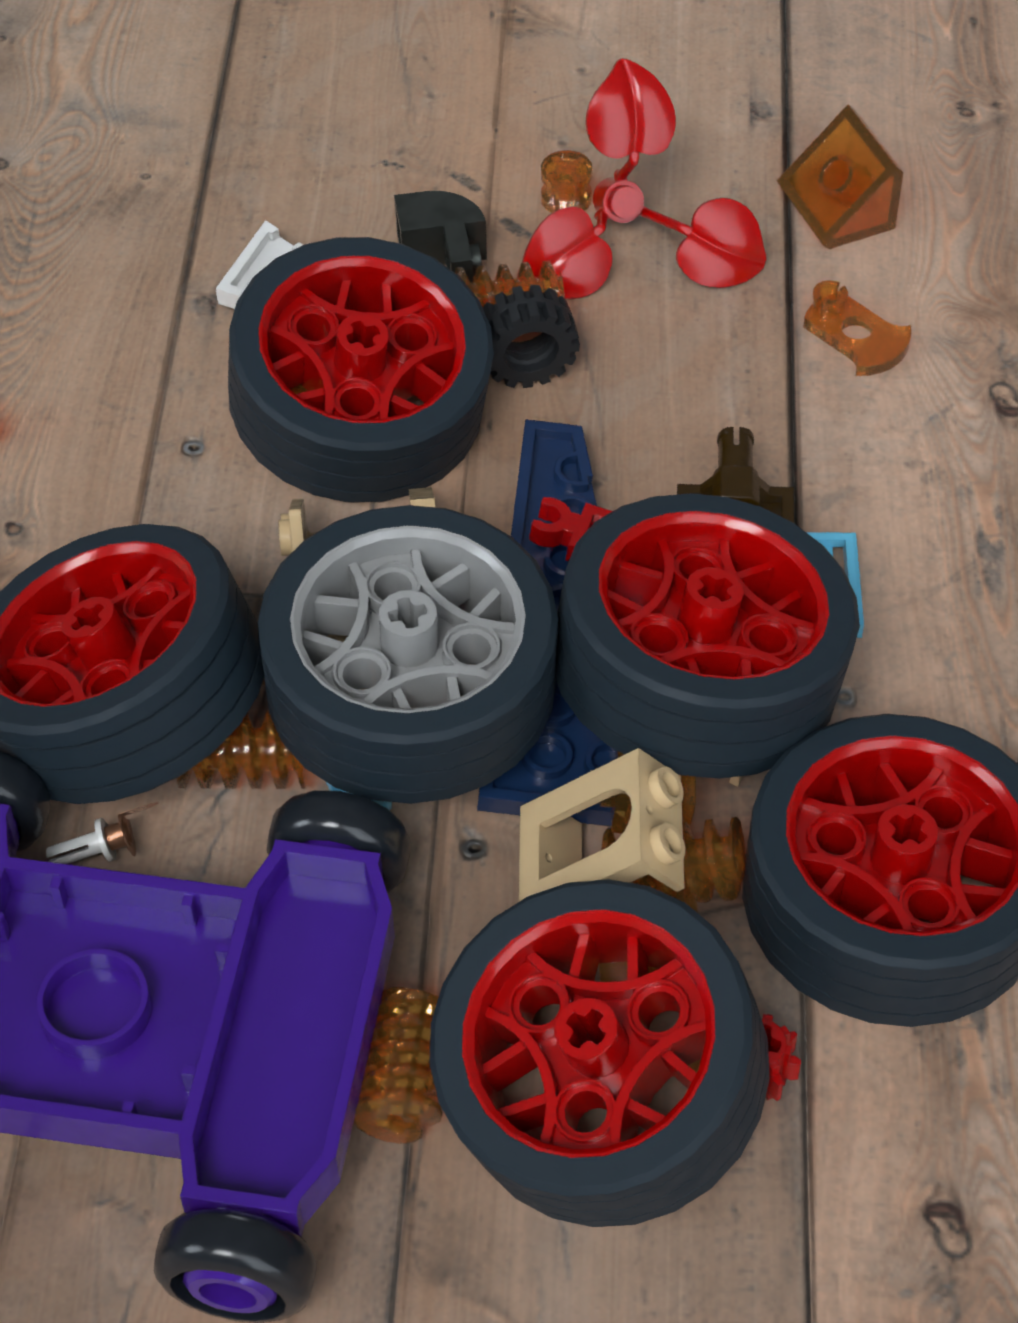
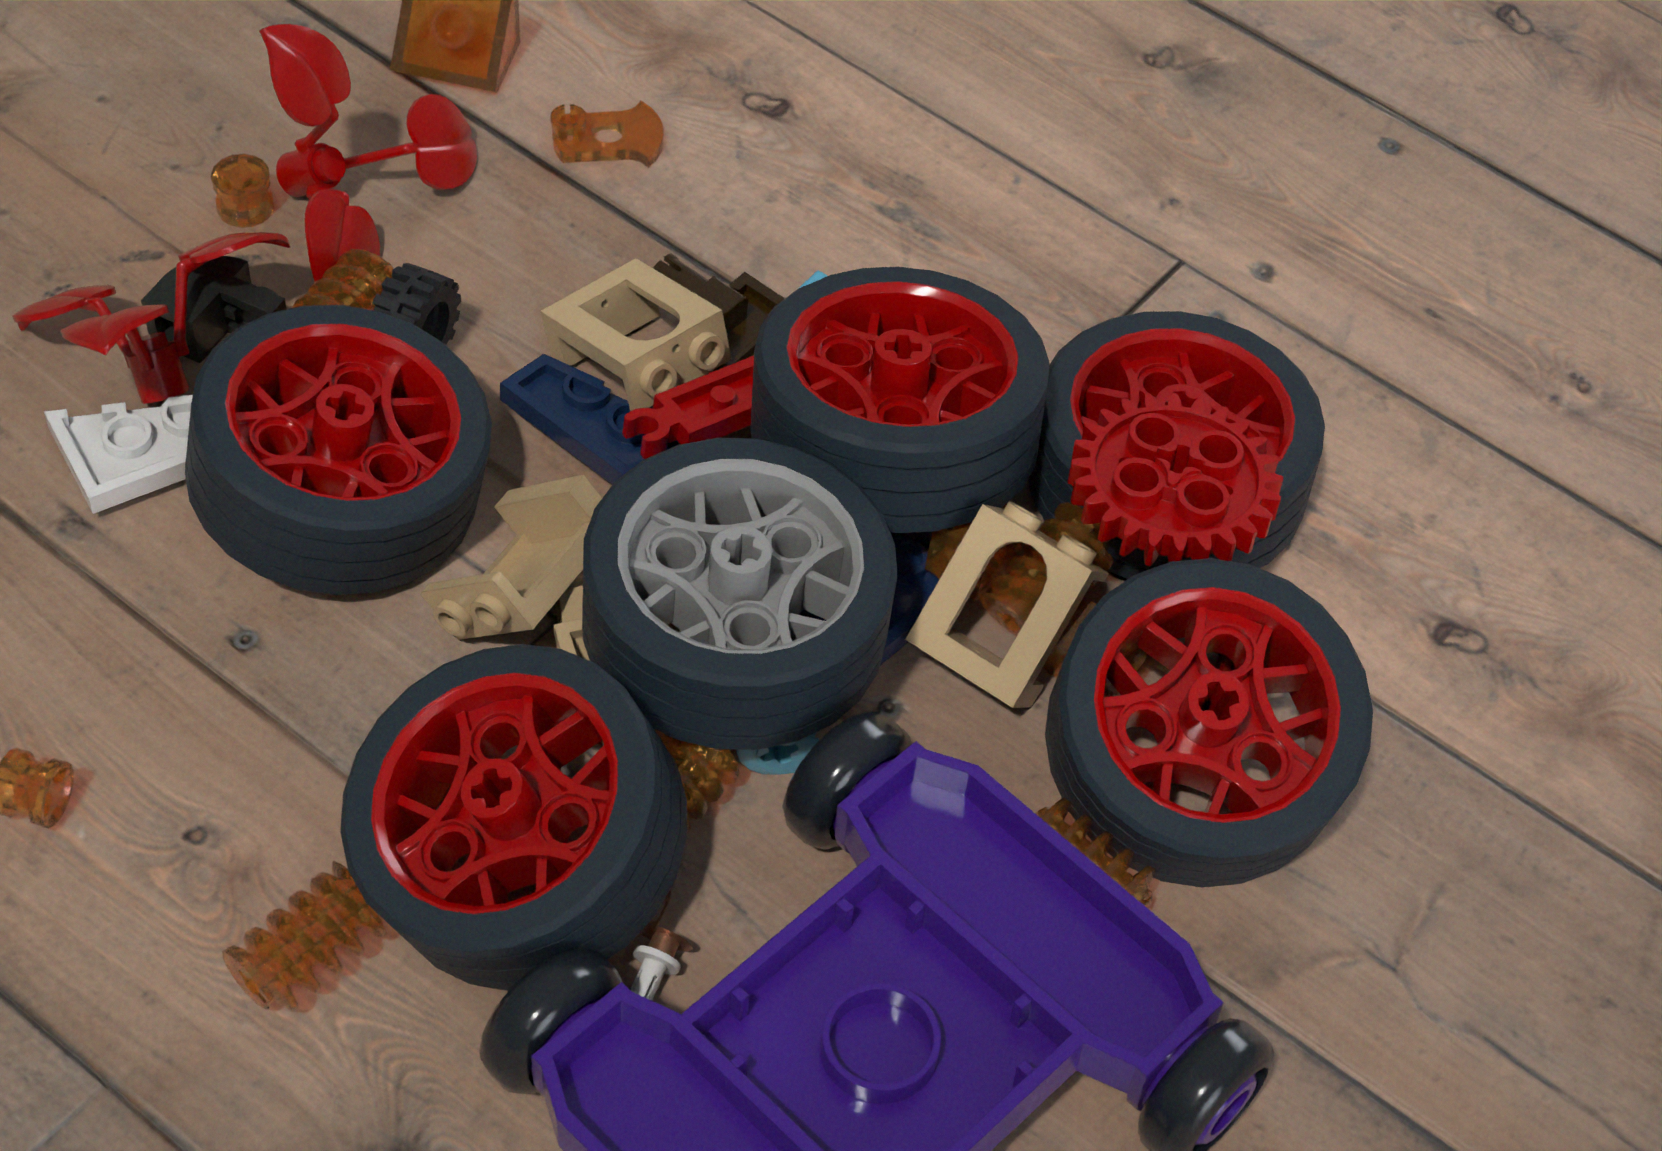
camera: 60 degrees left, 0 degrees up
none -> red plant [12,232,290,404]
none -> tan panel [540,258,732,411]
none -> red gear [1068,393,1283,566]

